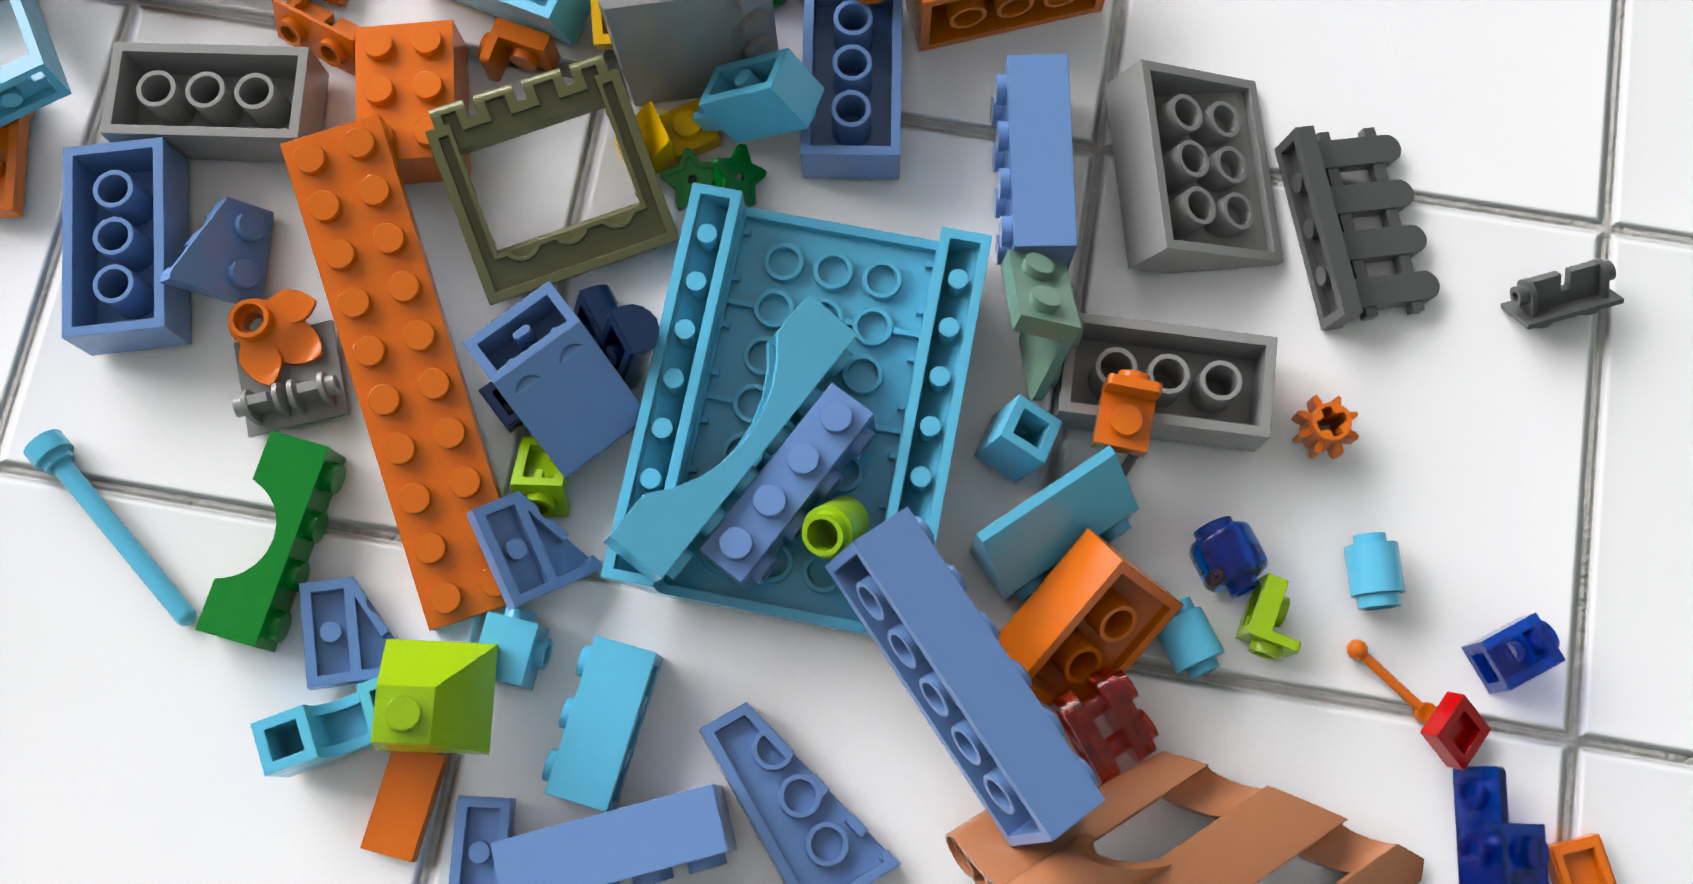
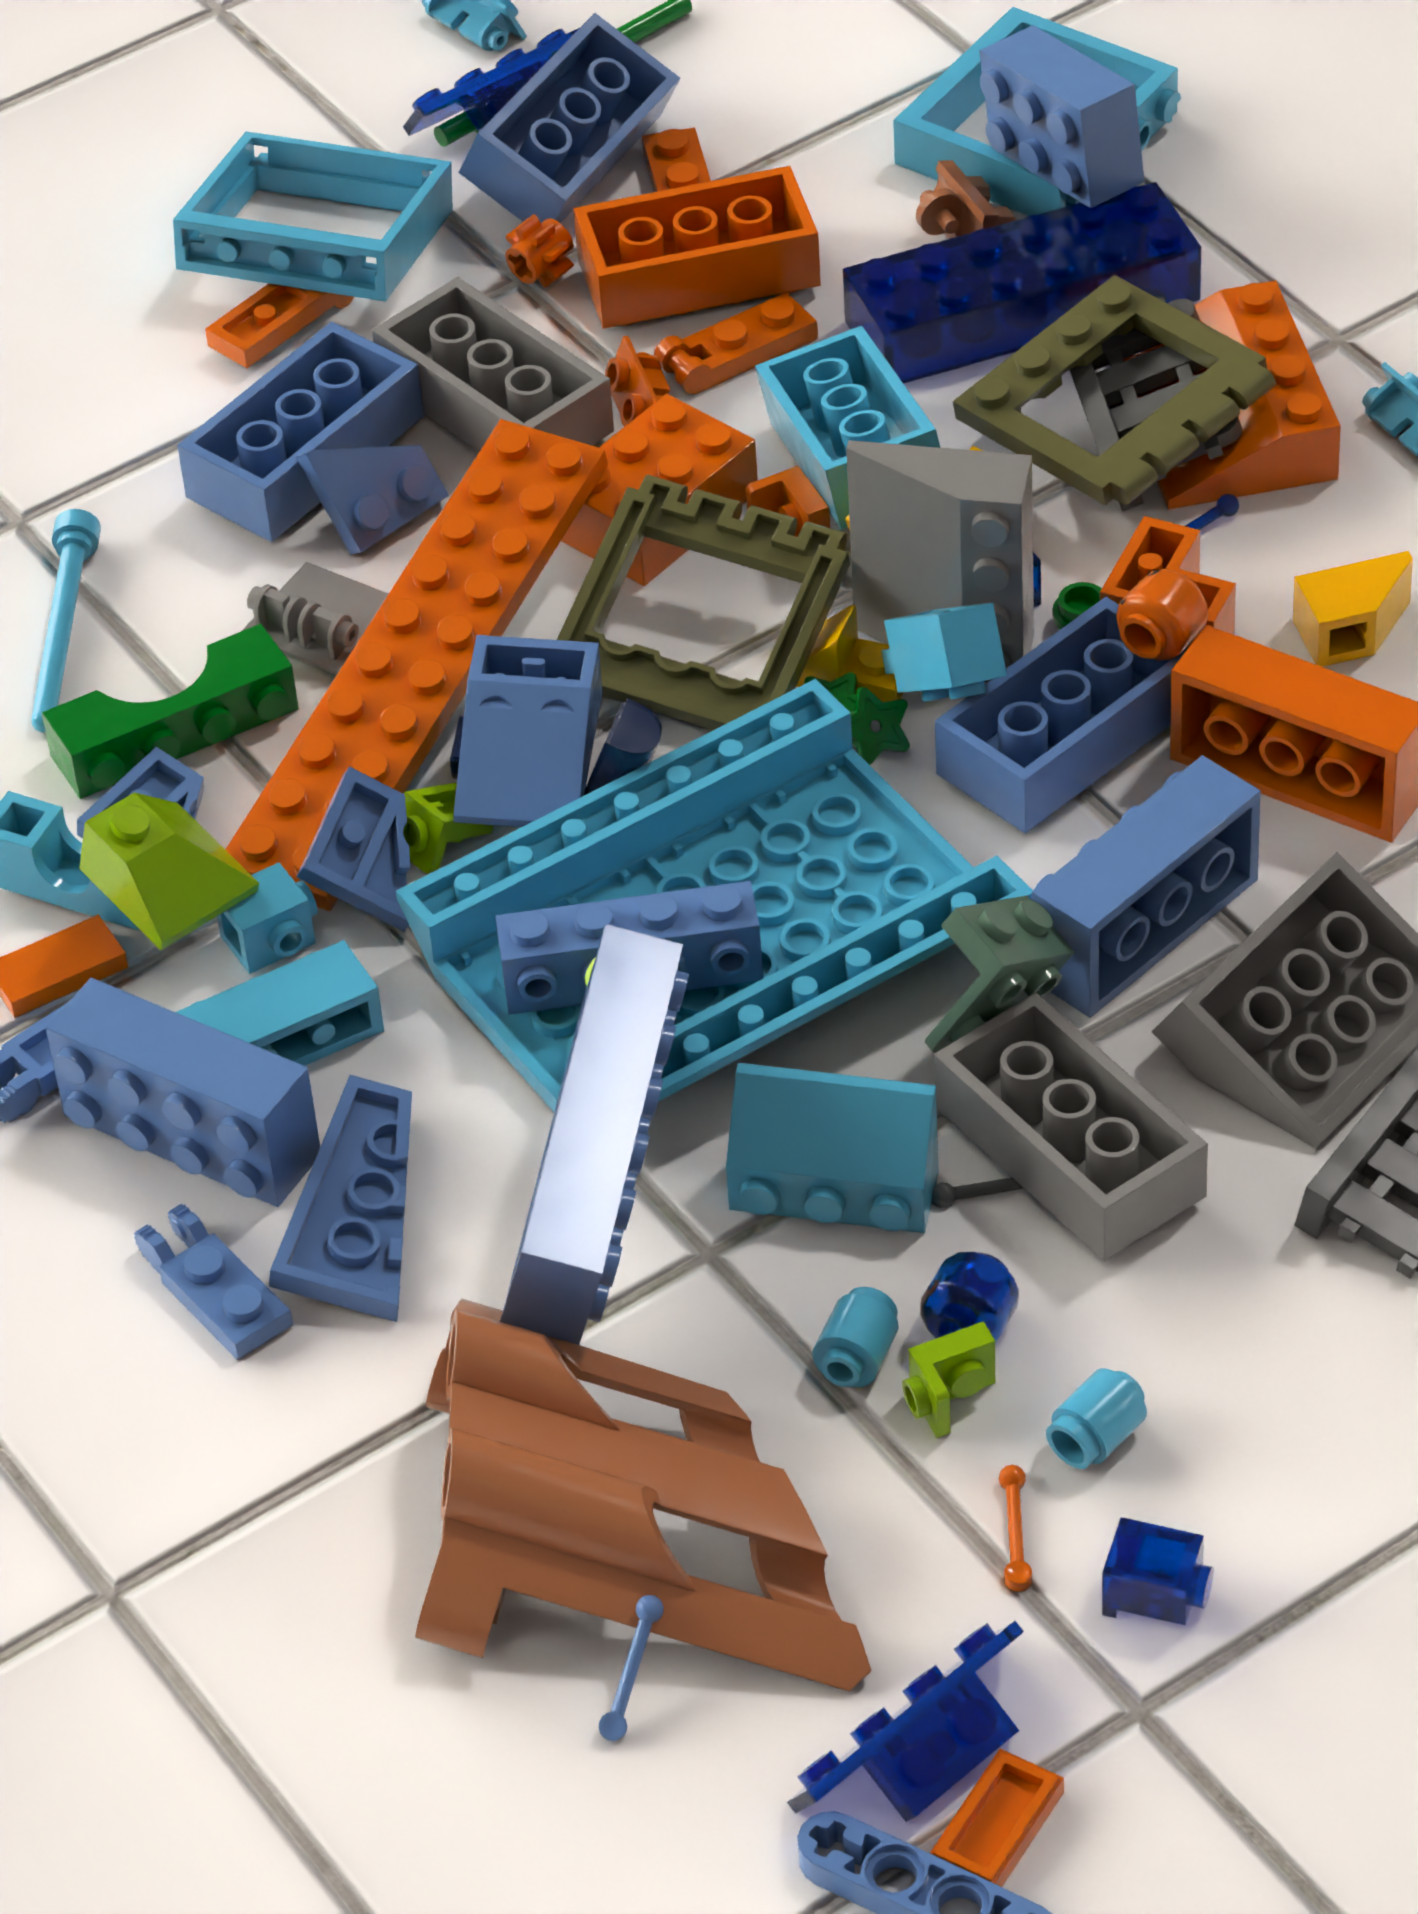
camera: 45 degrees right, 30 degrees down
orange plate [228,289,323,386] -> none
medium azure arch [604,294,857,583] -> none
medium azure brick [974,394,1063,482] -> none
orange slope [998,528,1183,725] -> none
clear red brick [1050,666,1159,786] -> none
orange bracket [1091,369,1163,457] -> none
orange gear [1291,395,1359,460] -> none
red plate [1420,691,1491,771] -> none

